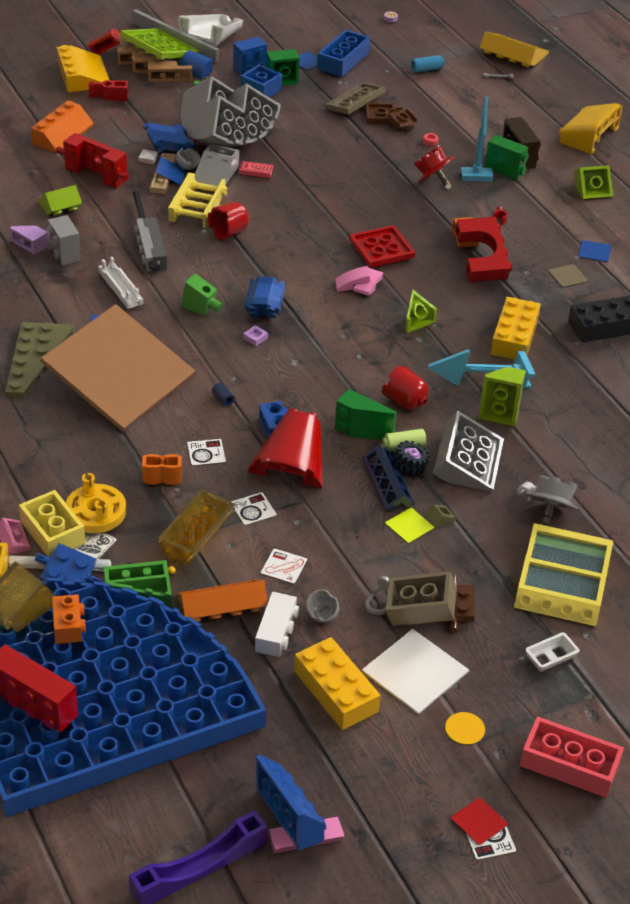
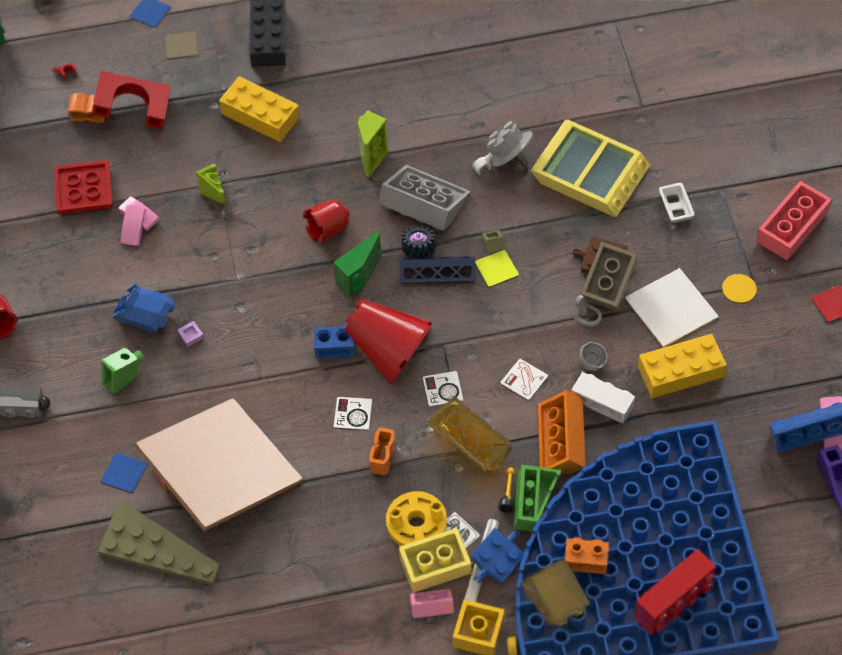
camera: 70 degrees left, 15 degrees up
white piece [98,257,143,309] -> none
dark blue piece [212,383,235,406] -> none
yellowish green brick [382,429,426,452] -> none
medium azure piece [428,350,536,388] -> none

